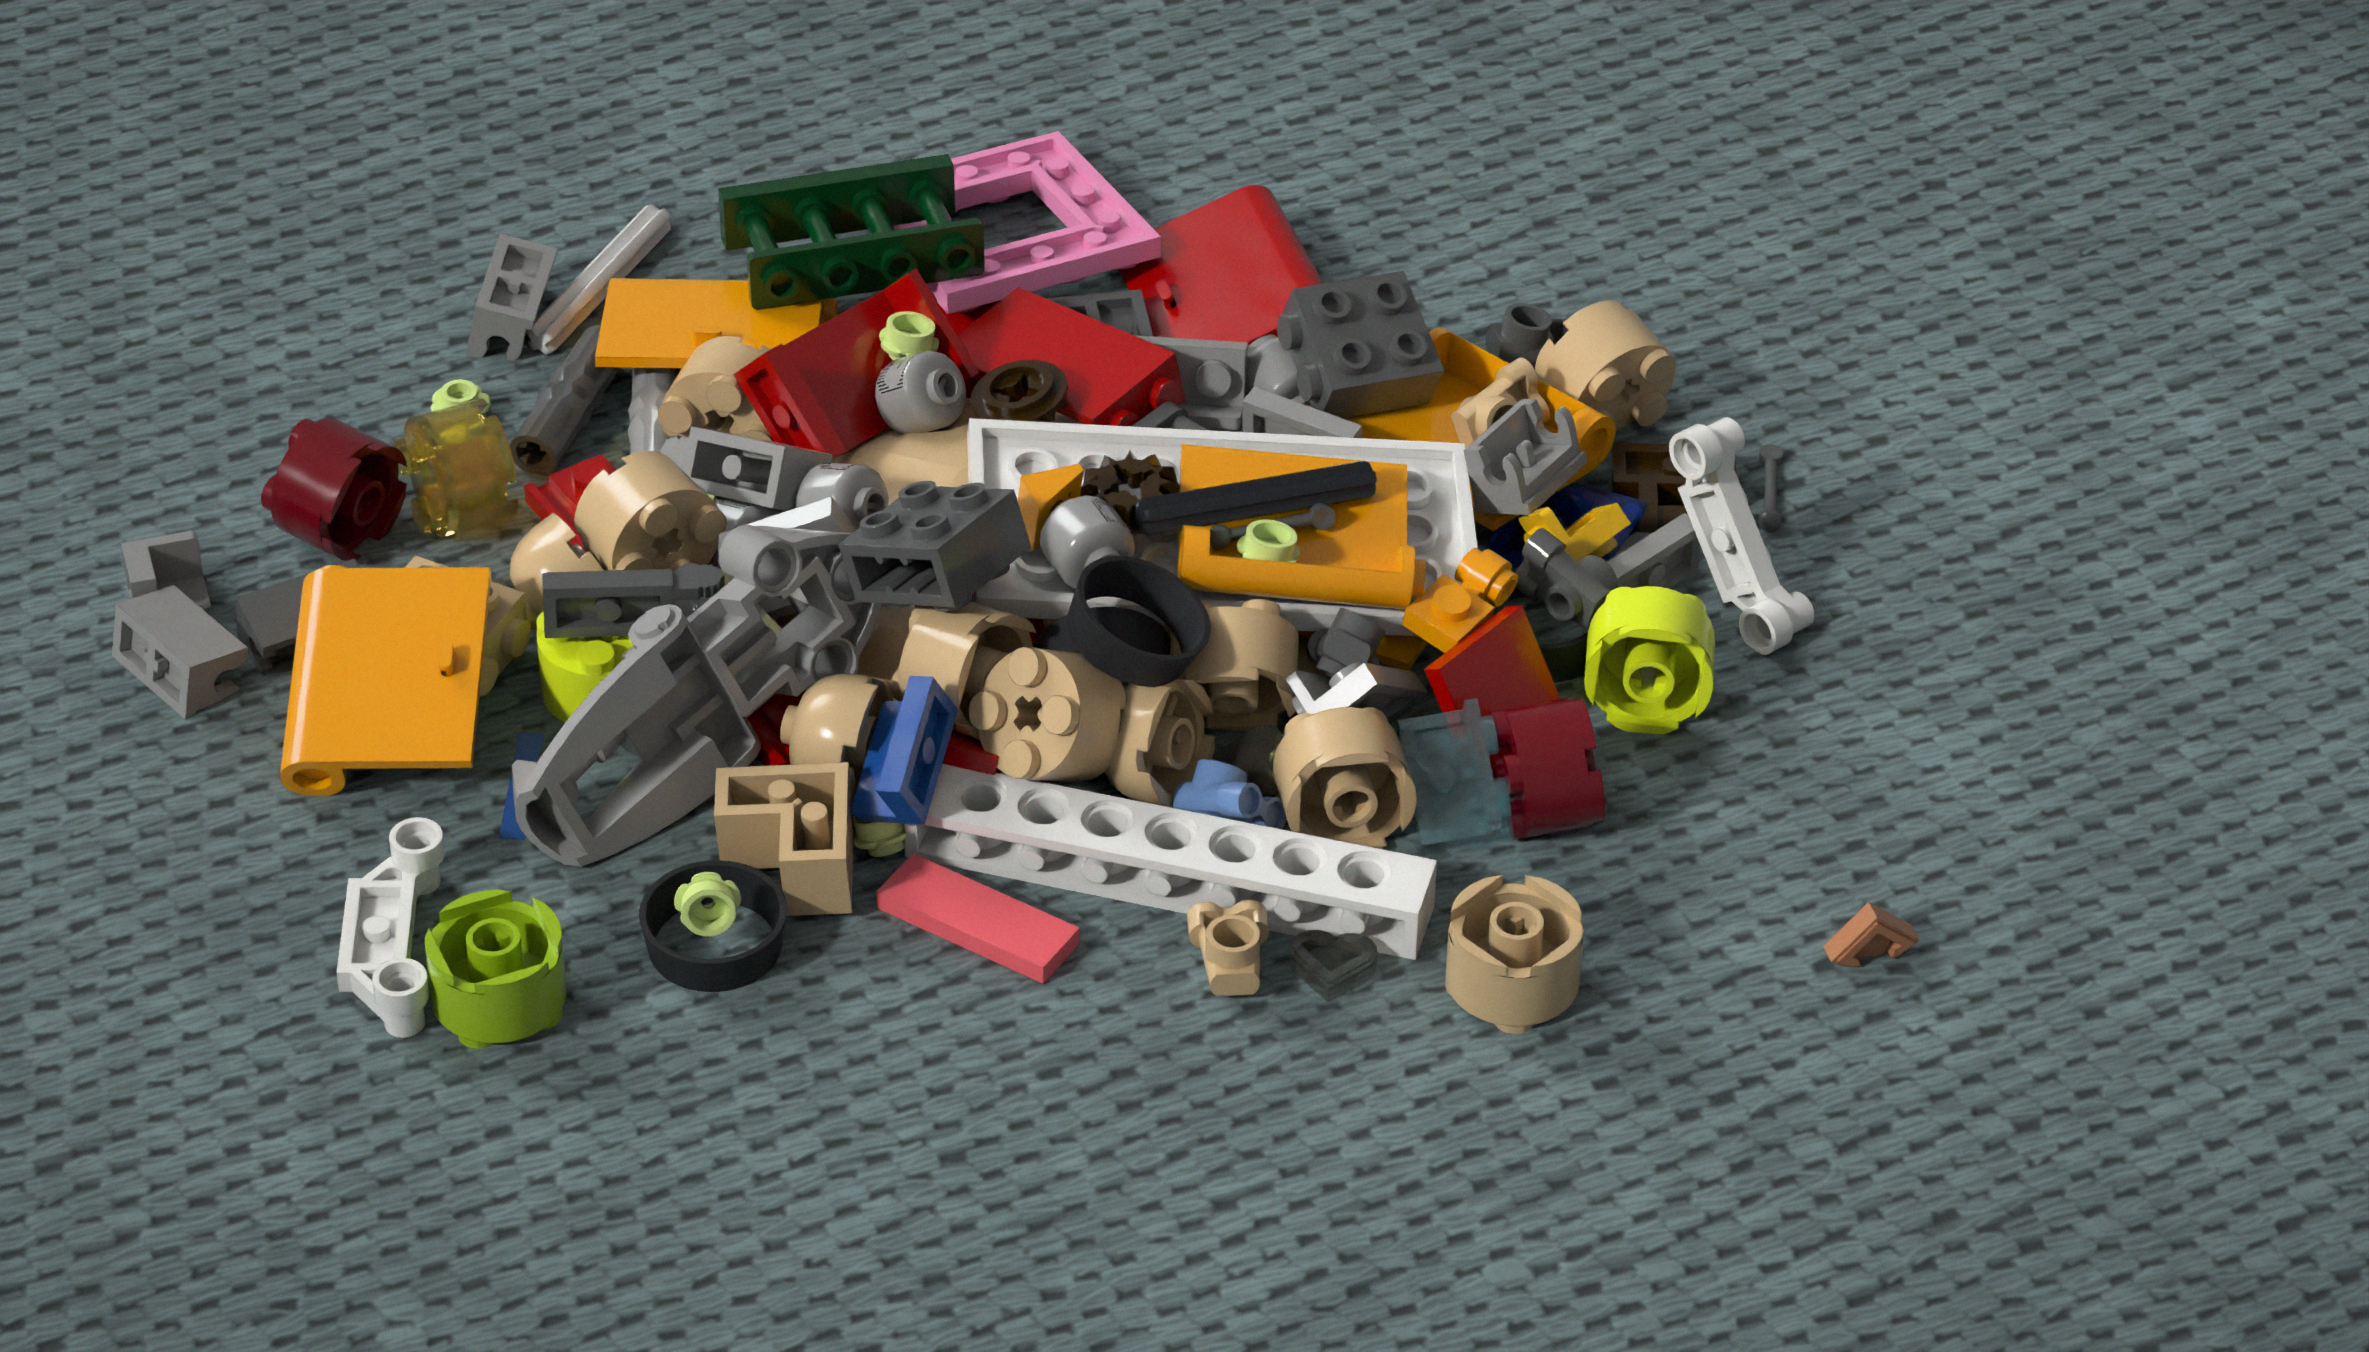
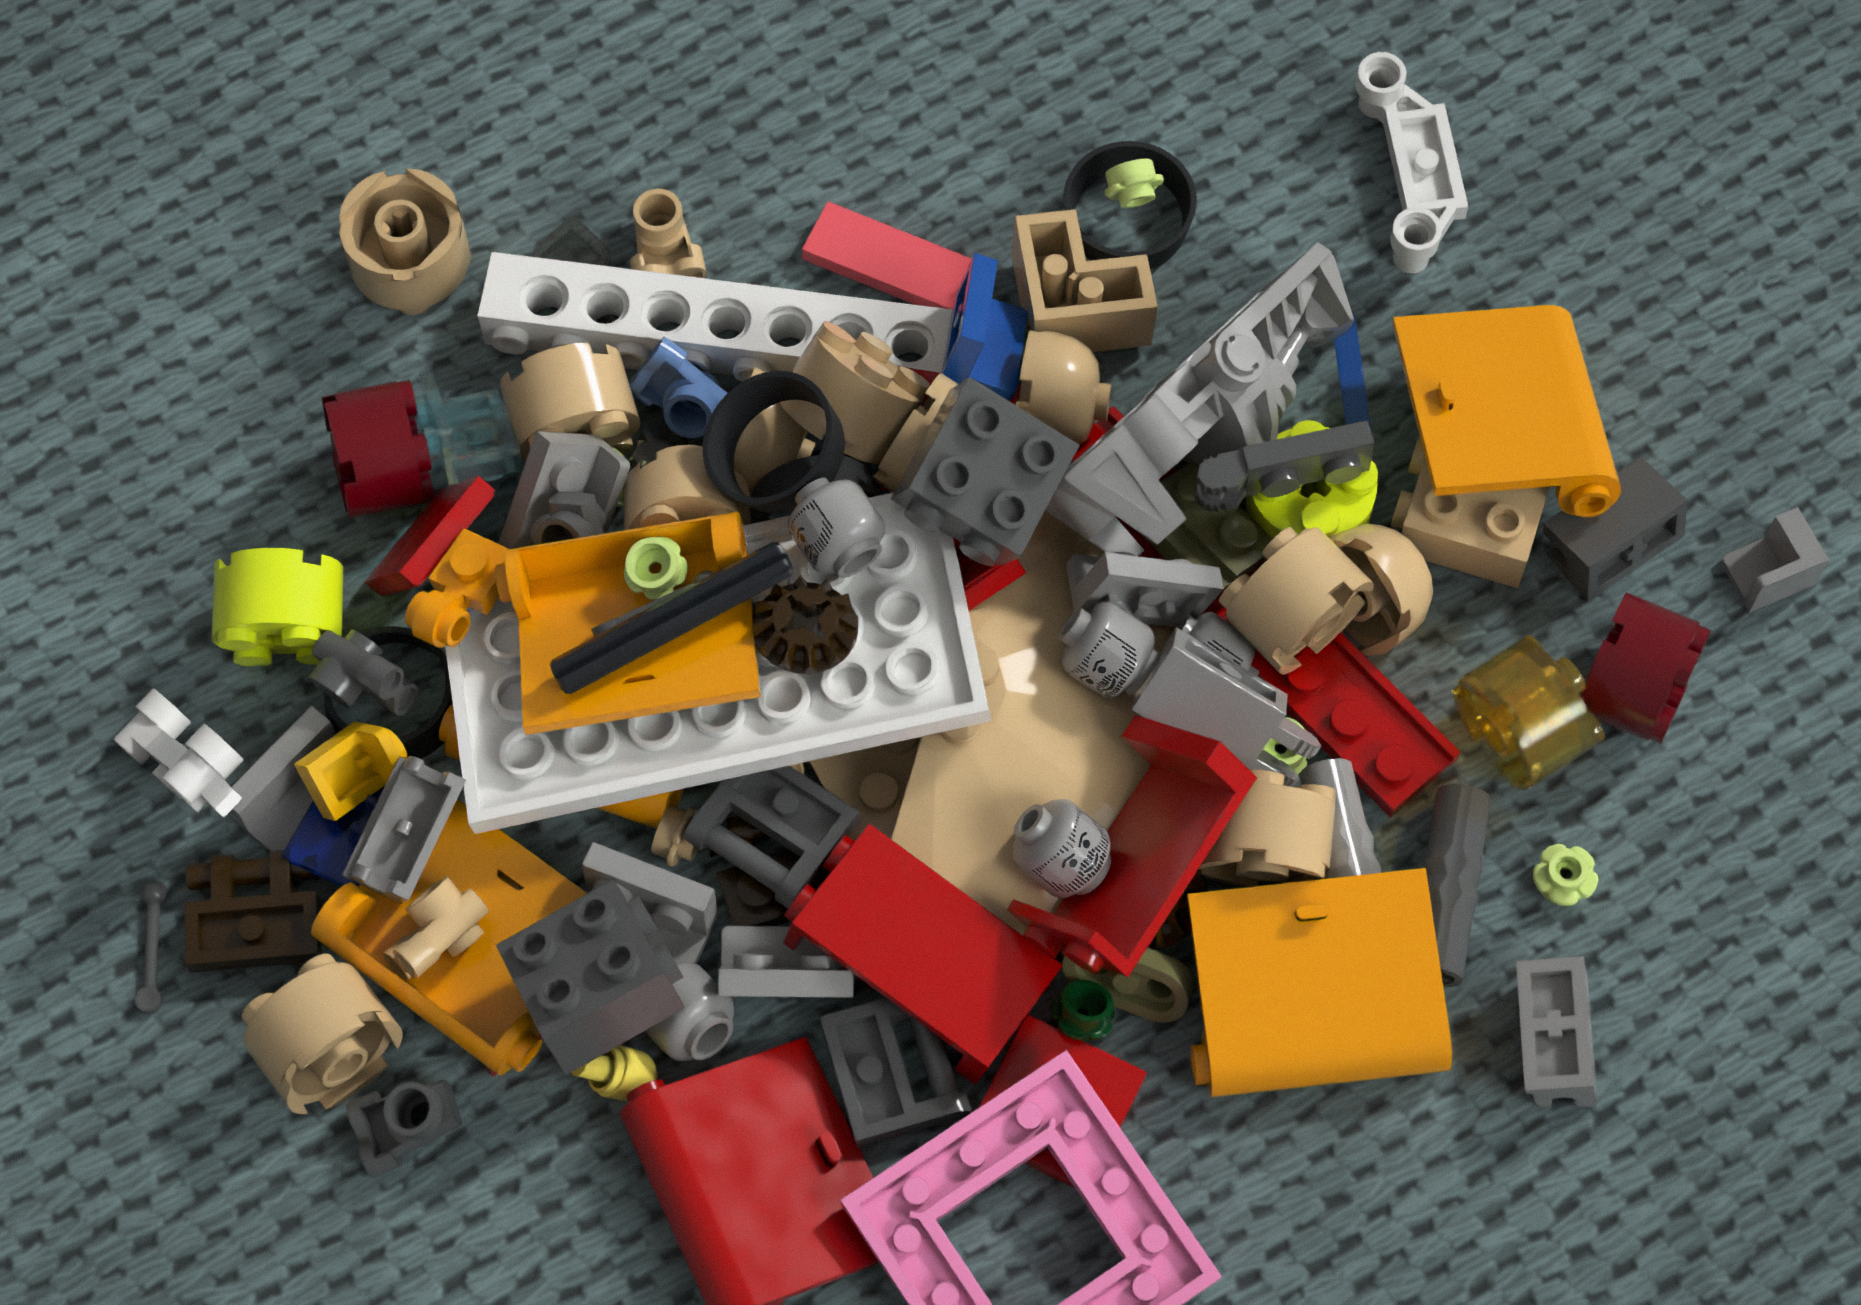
camera: 175 degrees right, 25 degrees up
light grey hinge [112,585,248,720] -> none
lime brick [425,890,567,1049] -> none
white axle [527,204,671,355] -> none
dark green fence [718,154,985,310] -> none
yellowish green plate [879,311,939,360] -> none
dark brown gear [970,360,1069,422] -> none
light orange slope [1018,464,1084,551] -> none
nougat tile [1823,902,1920,967] -> none

